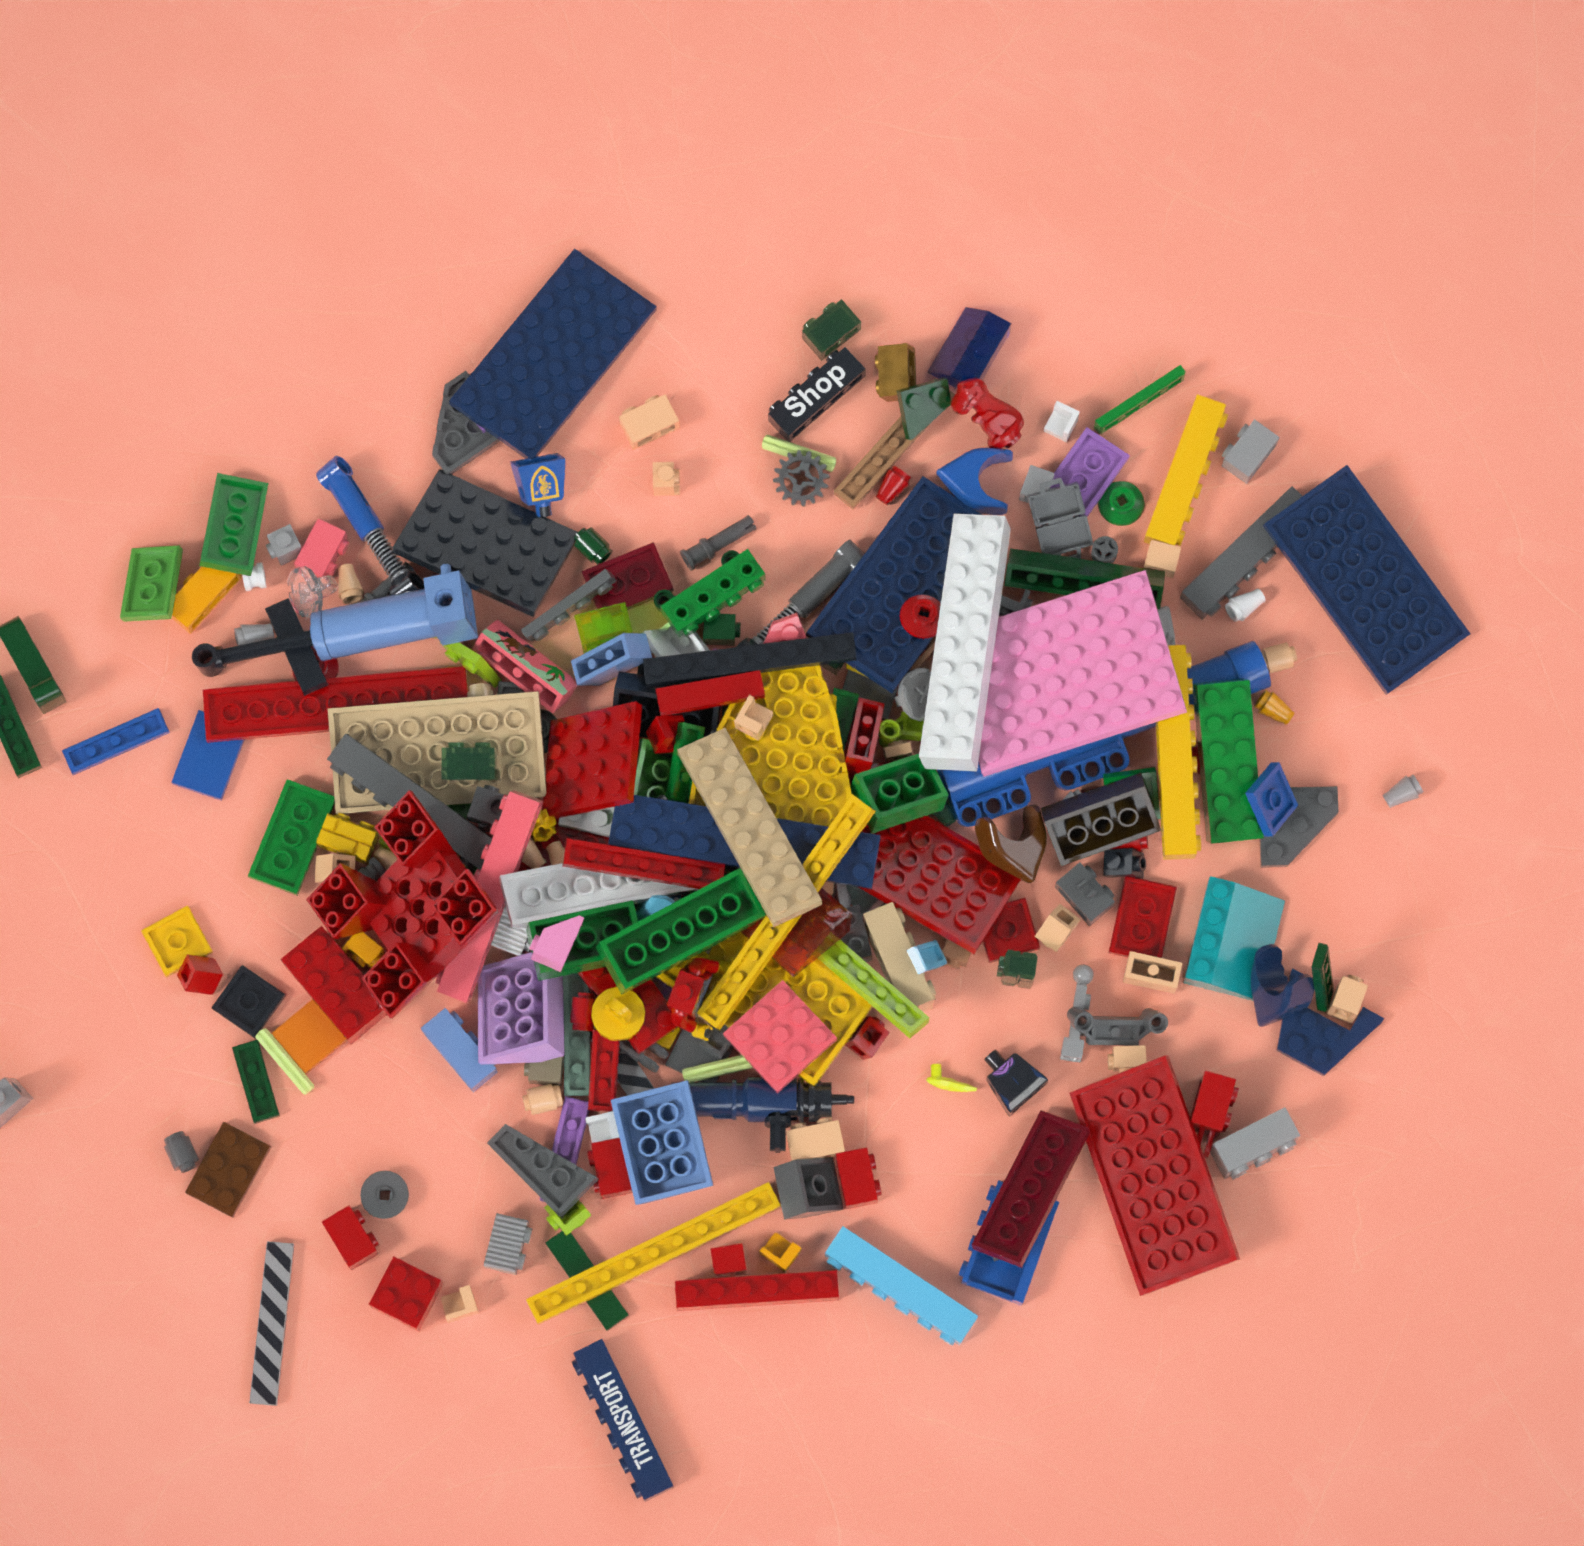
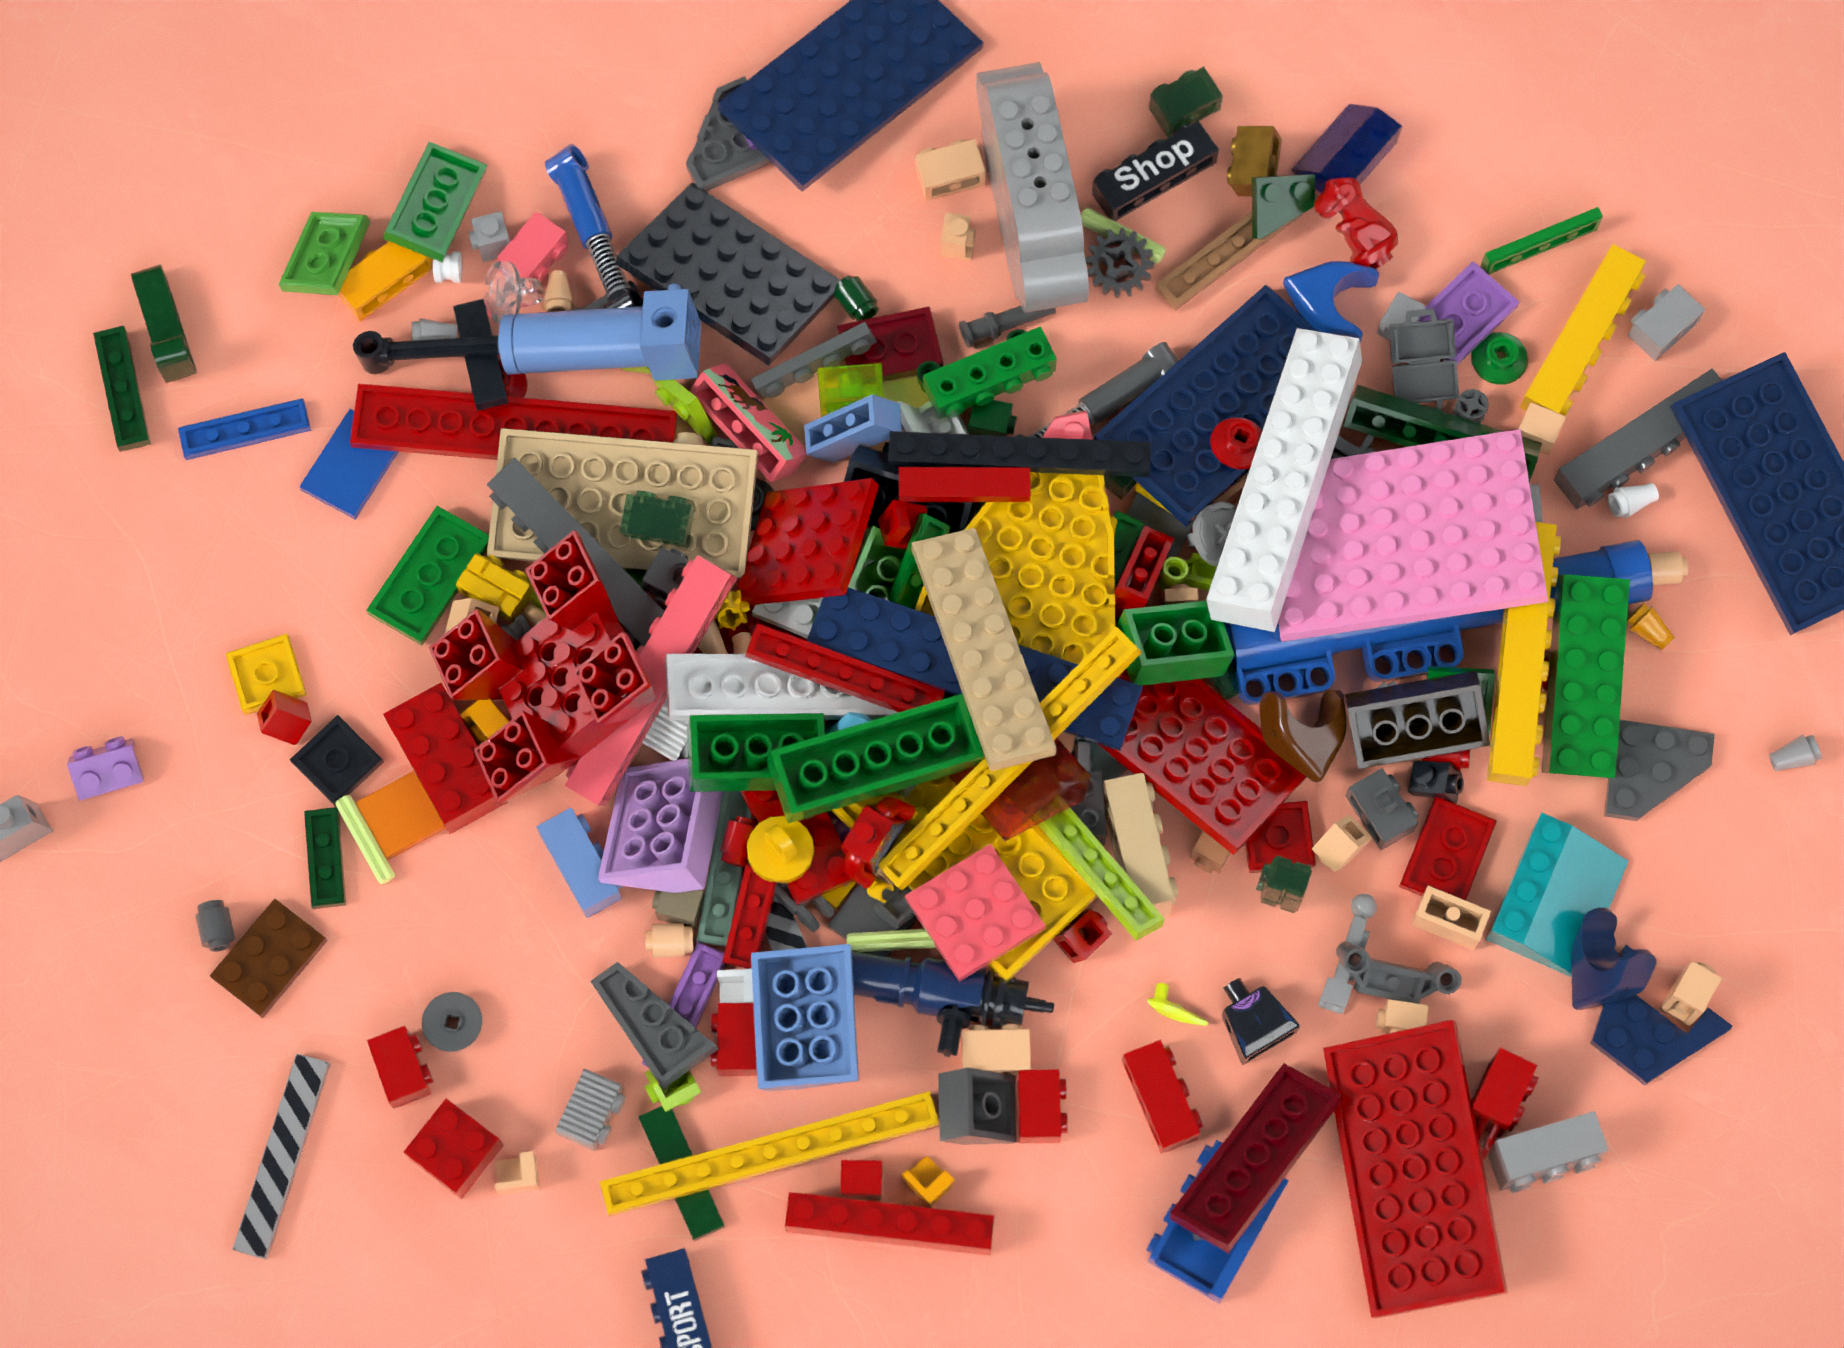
camera: 10 degrees right, 5 degrees down
blue torso [510,453,566,517] -> none
bright pink slope [529,916,584,972] -> none
light nougat panel [734,695,773,741] -> none
medium azure brick [825,1226,978,1346] -> none
red cone [875,466,911,506] -> none
medium azure tile [907,940,947,974] -> none
white panel [1043,401,1080,443] -> none
blue plate [1245,762,1298,837] -> none
dark green tile [1311,943,1334,1012] -> none
none -> medium lavender bracket [67,736,144,801]
none -> light grey brick [976,62,1089,313]
none -> red brick [1121,1039,1203,1154]

